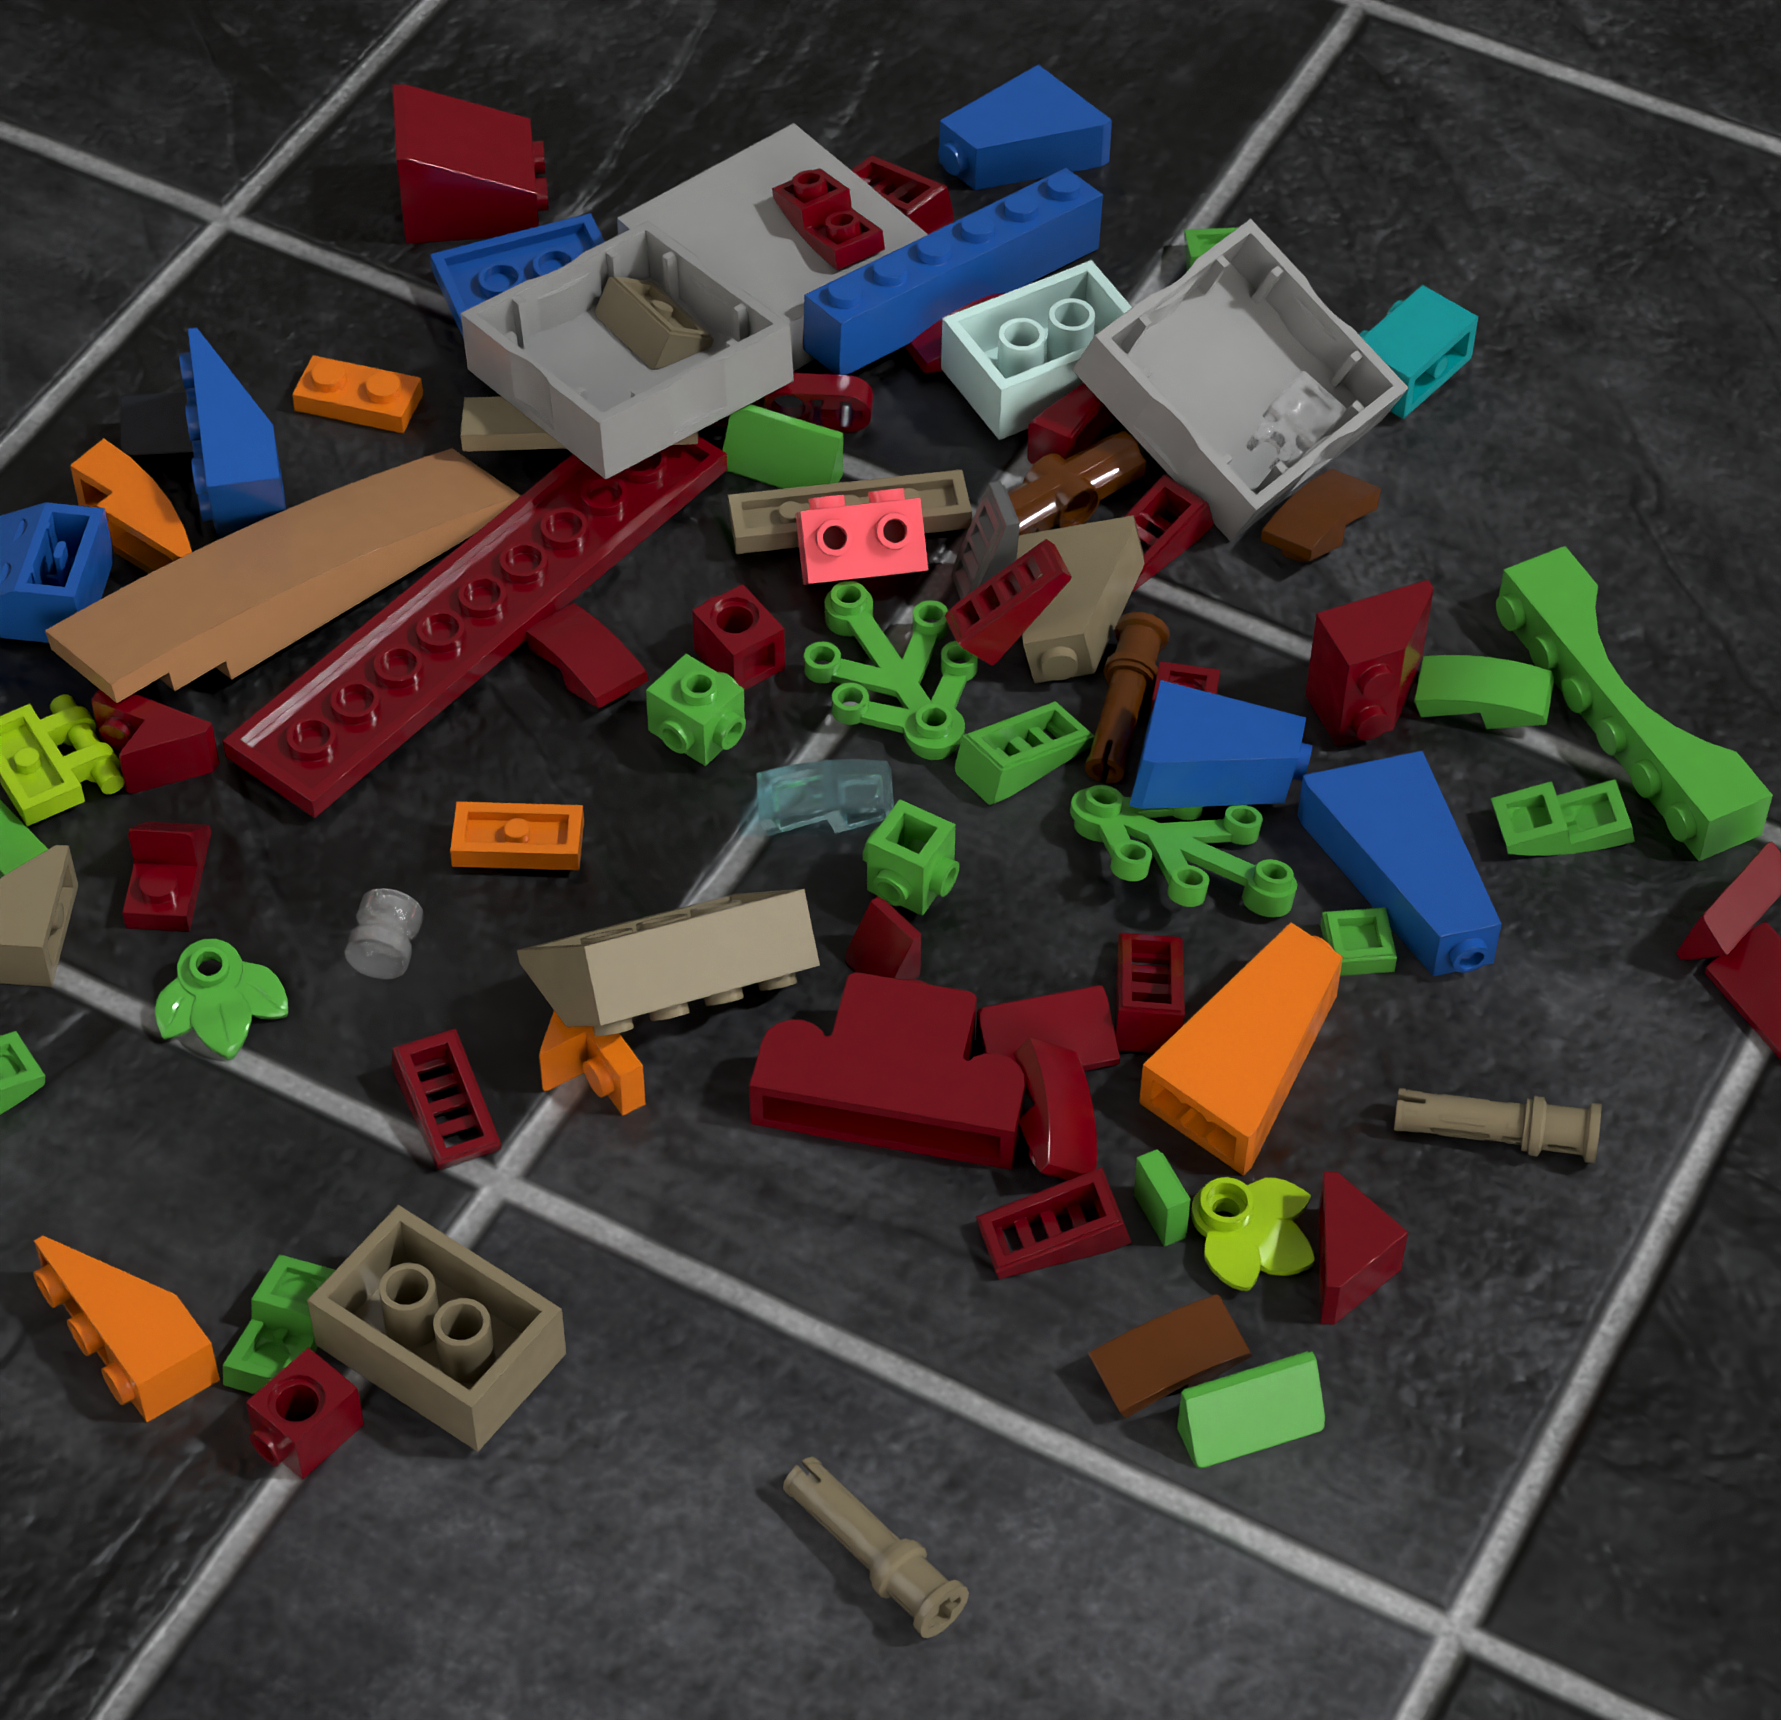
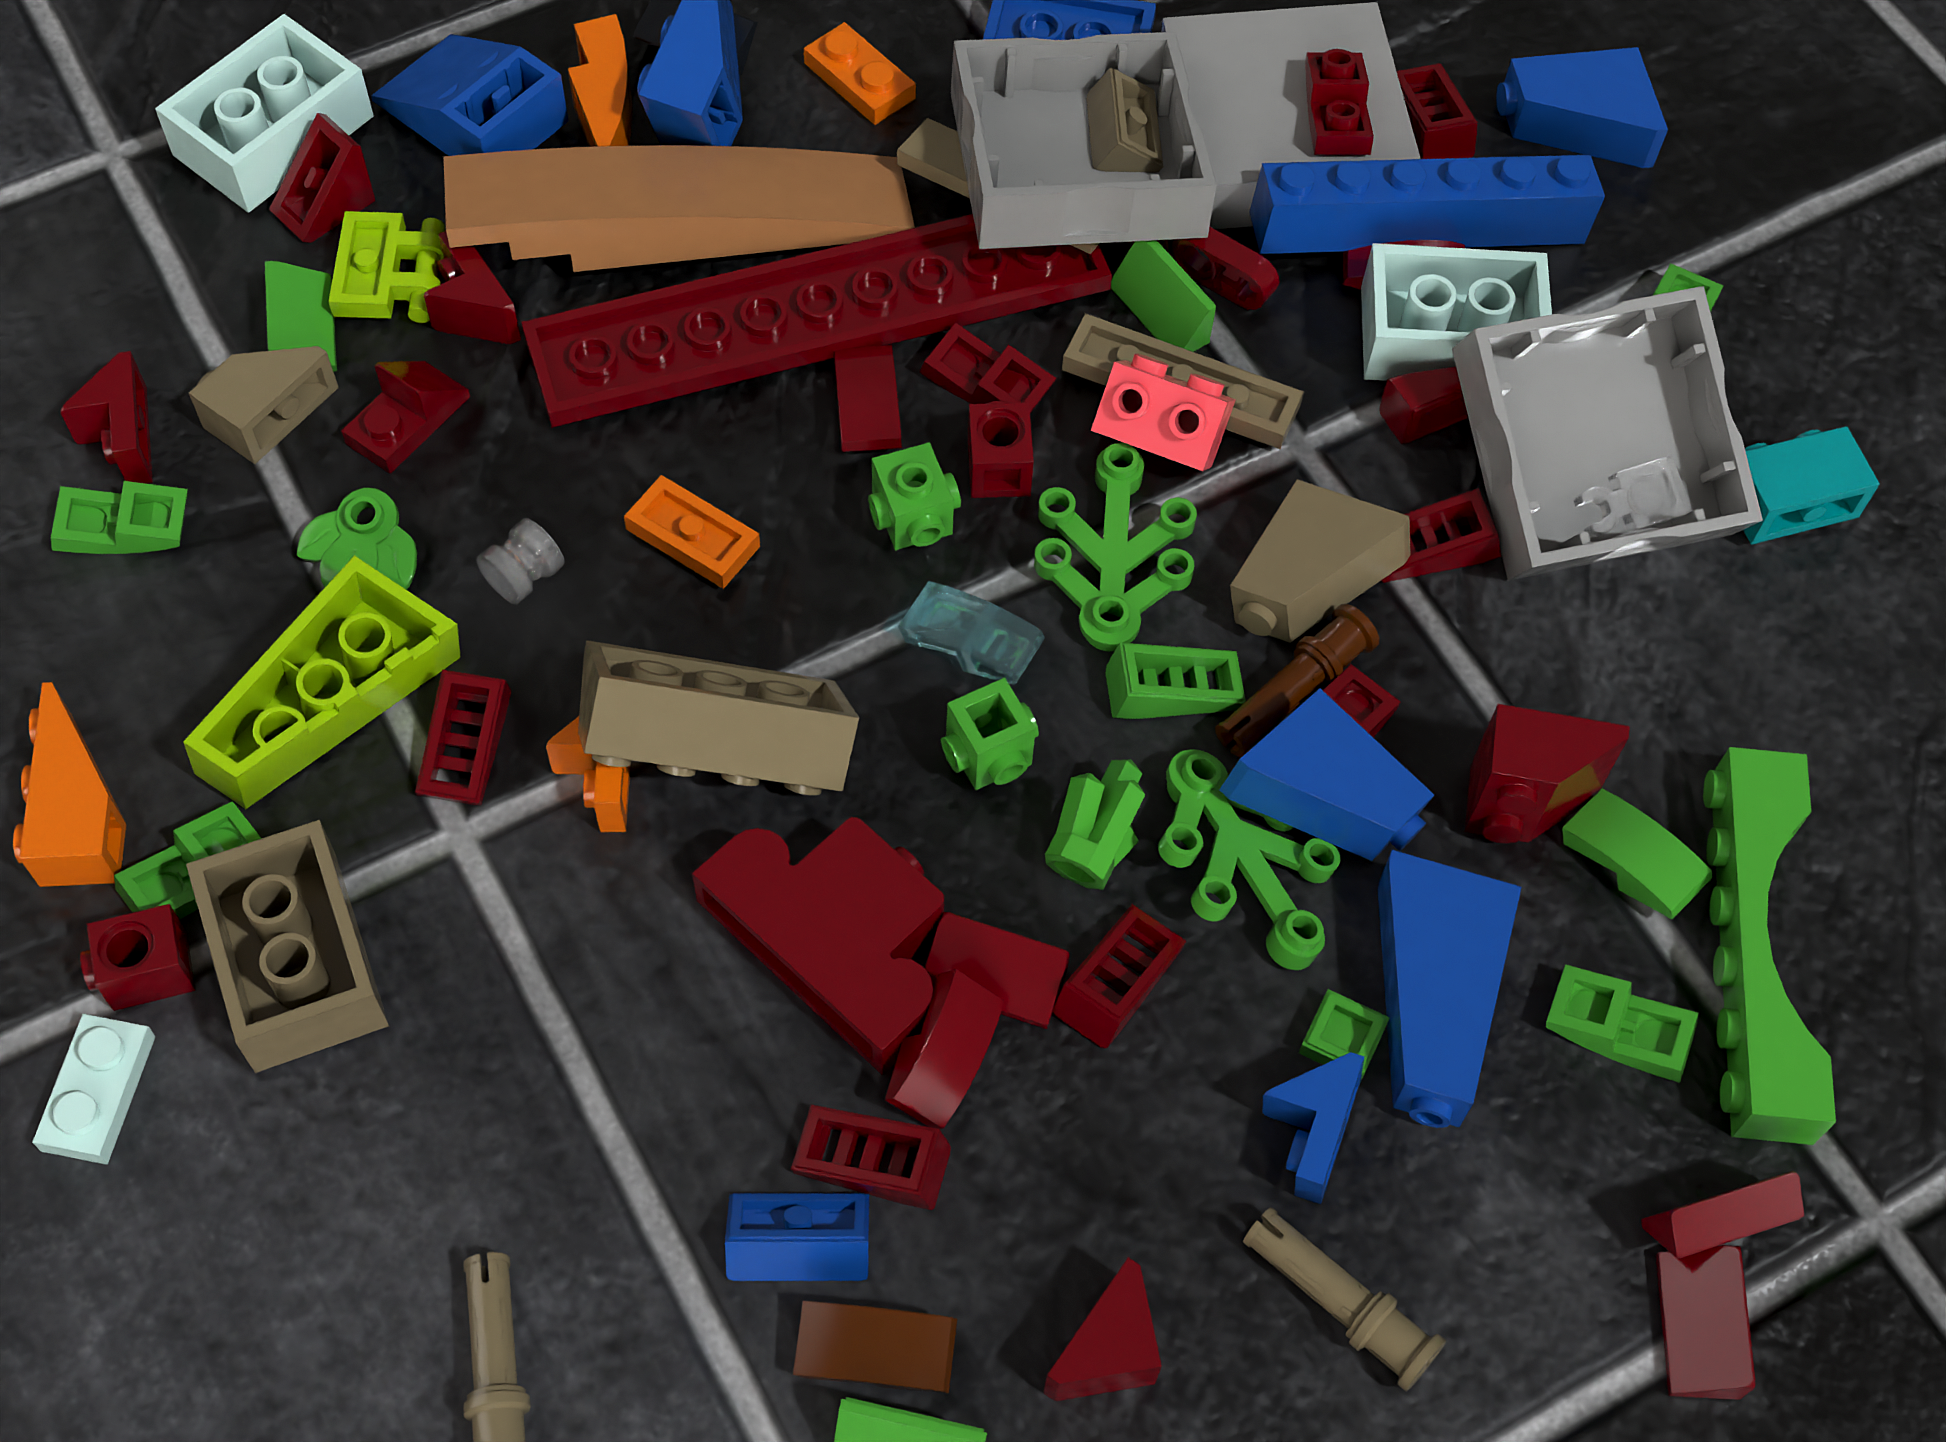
camera: 30 degrees right, 10 degrees up
dark red slope [845,896,921,980] -> none
dark red slope [945,539,1072,666] -> none
dark grey slope [952,481,1020,599] -> none
reddish brown piece [1007,431,1146,535] -> none
bright green tile [1134,1149,1190,1247] -> none
orange slope [1139,922,1343,1176] -> none
lime plate [1191,1177,1315,1291] -> none
reddish brown slope [1260,469,1381,561] -> none
none -> light aqua plate [32,1014,156,1165]
none -> lime wedge [183,555,461,809]
none -> blue slope [725,1193,869,1281]
none -> dark red slope [919,322,1056,414]
none -> bright green rock [1045,759,1145,890]
none -> blue slope [1263,1052,1364,1204]

